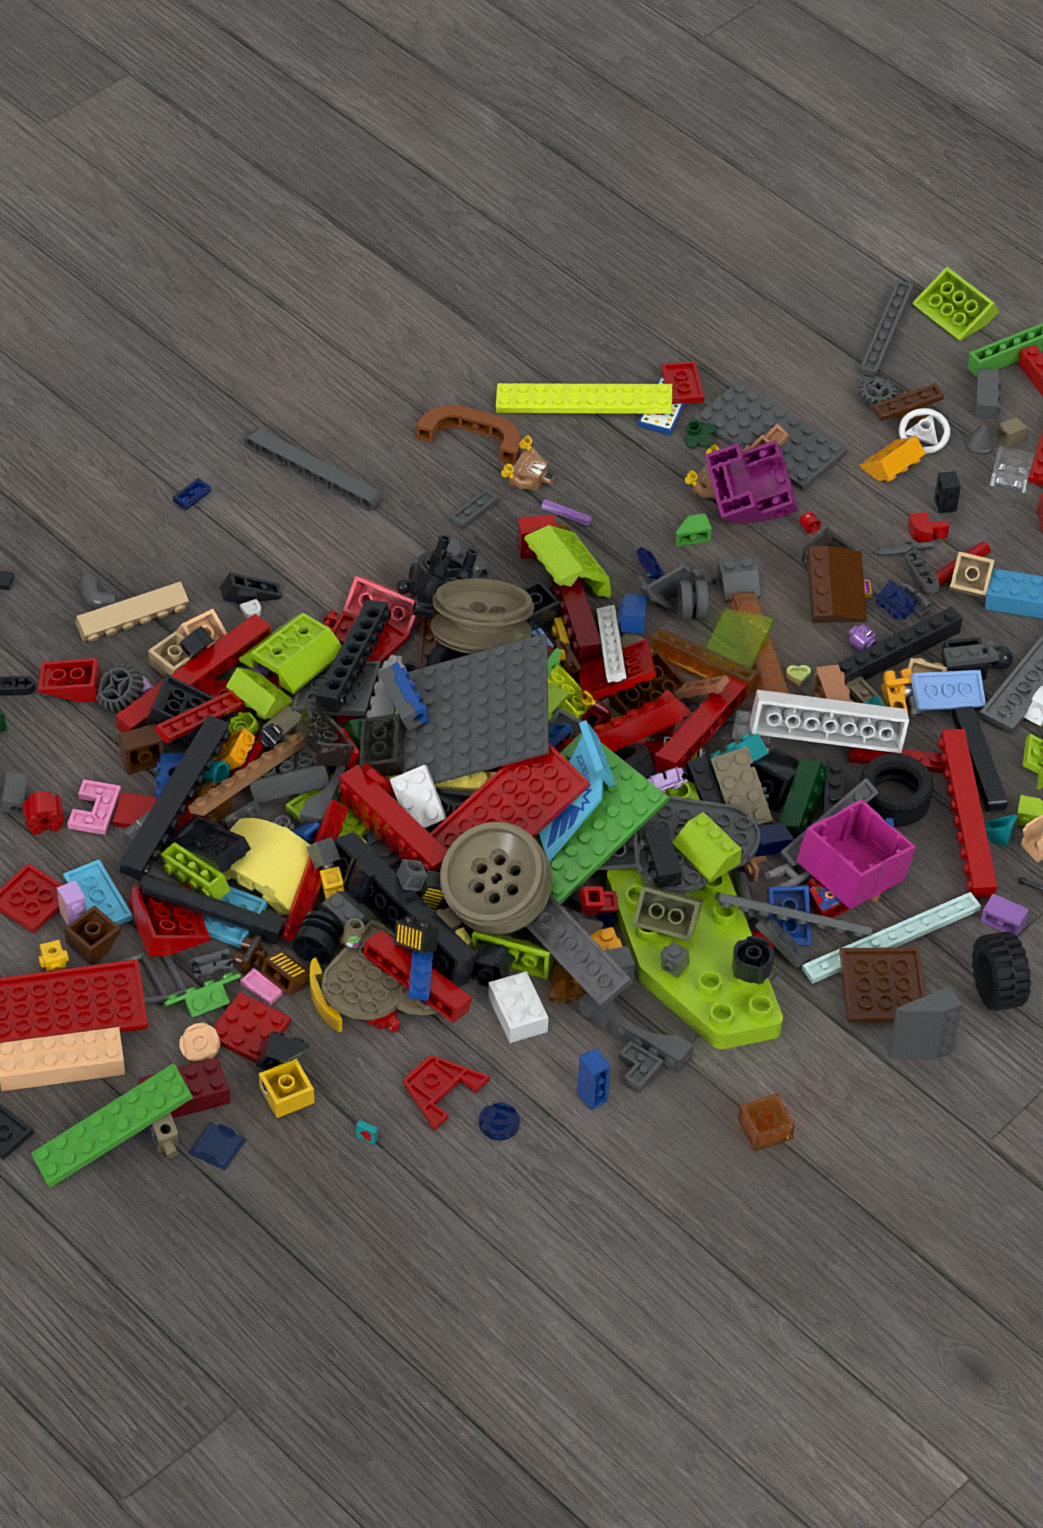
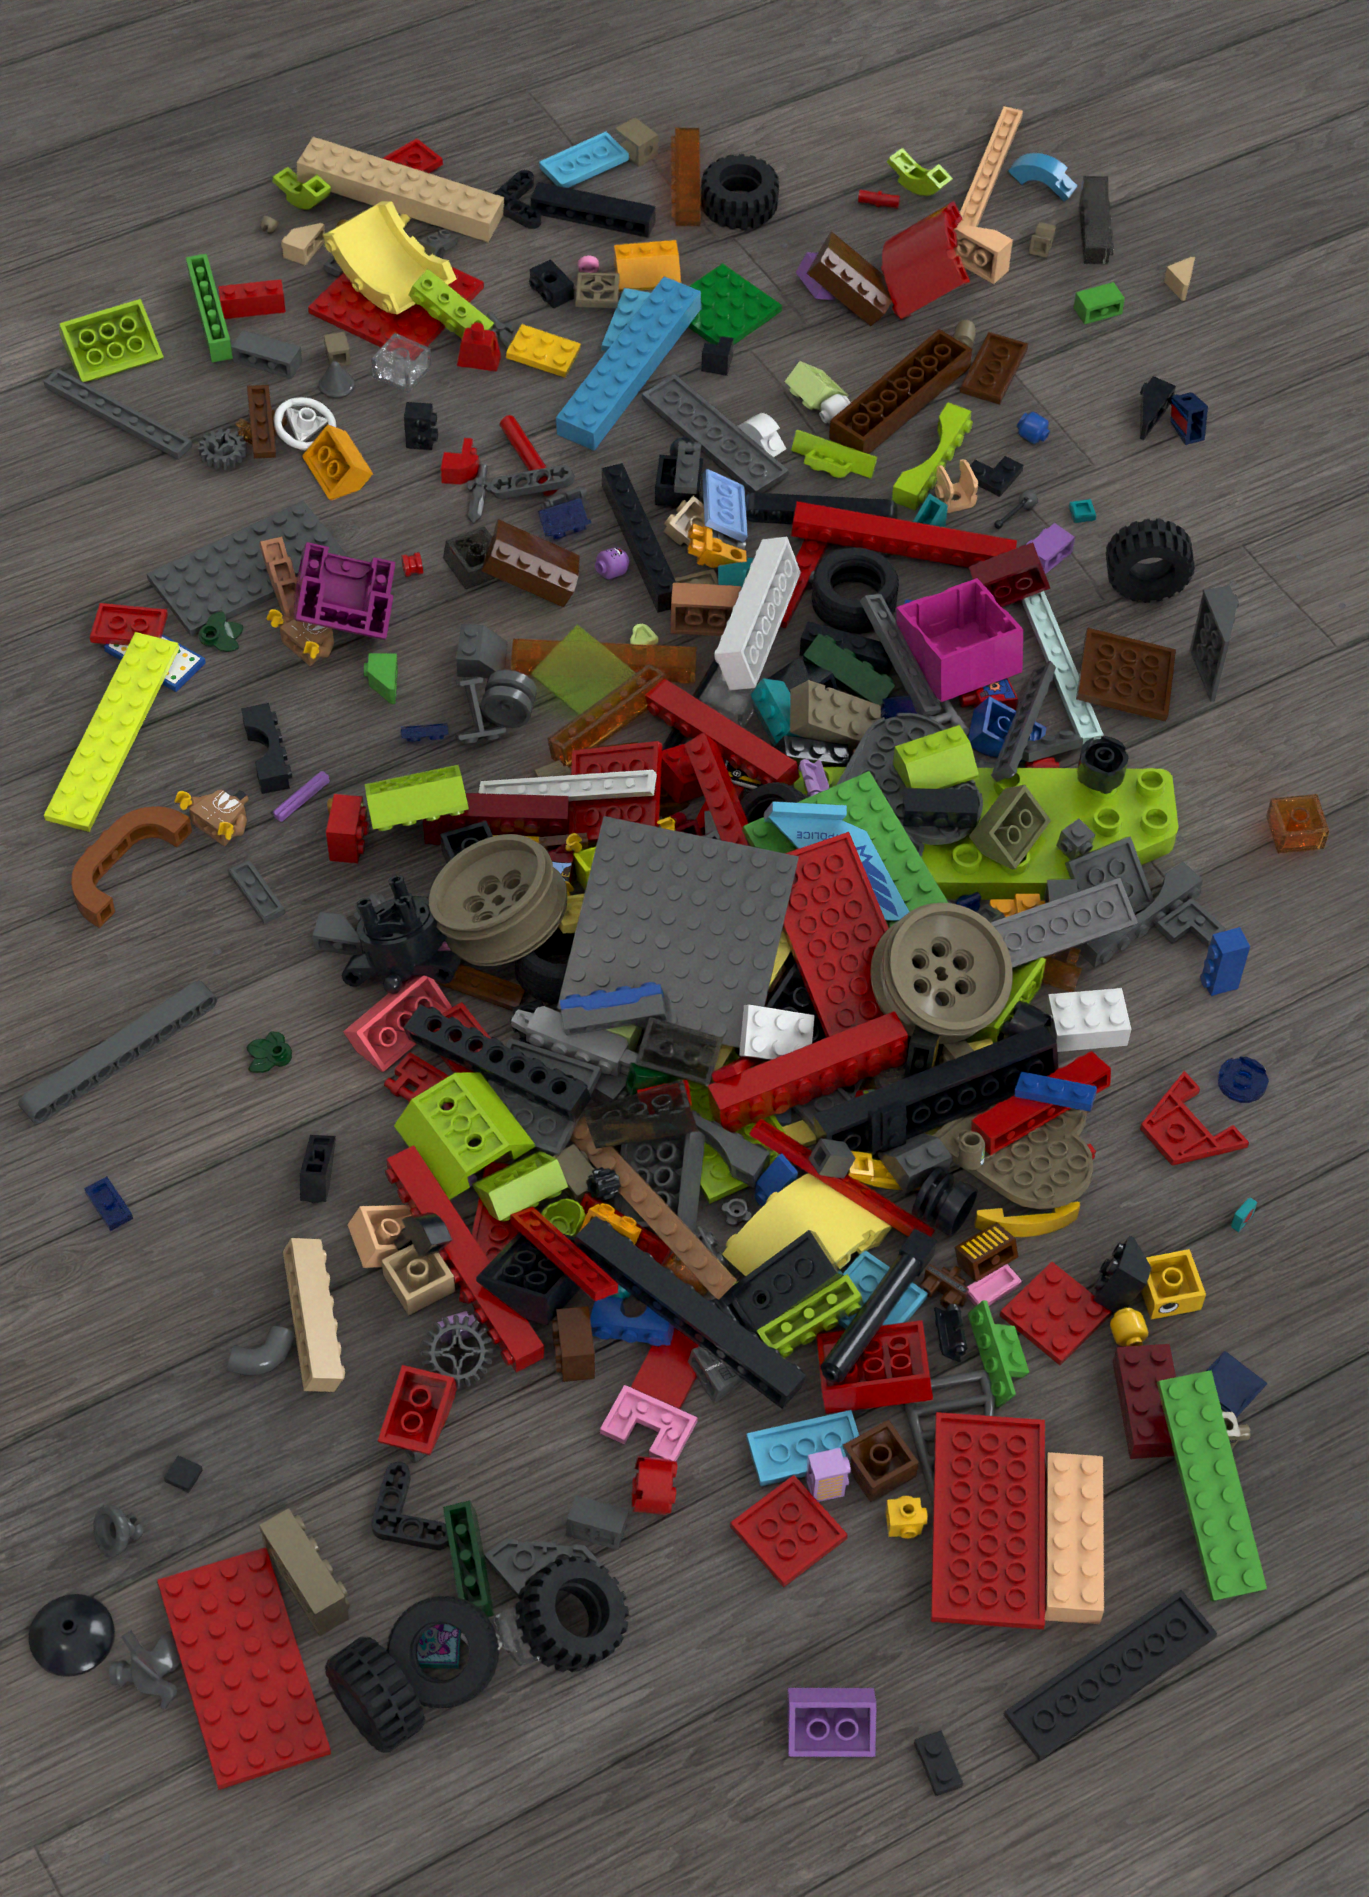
camera: 75 degrees left, 5 degrees up
light nougat tile [179,1023,220,1063] -> none
white tile [240,599,261,618] -> none
pearl dark grey brick [394,916,439,954] -> none
dark grey brick [396,859,428,891] -> none
red brick [579,886,618,915] -> none
blue brick [618,593,647,634] -> none
nougat plate [675,675,729,699] -> none
tan brick [949,552,995,598] -> none
none -> black arch [241,703,293,794]
none -> dark green plate [246,1031,292,1073]
none -> dark red brick [969,542,1051,607]
none -> dark grey plate [1065,836,1154,913]
none -> yellow head [1110,1308,1149,1347]

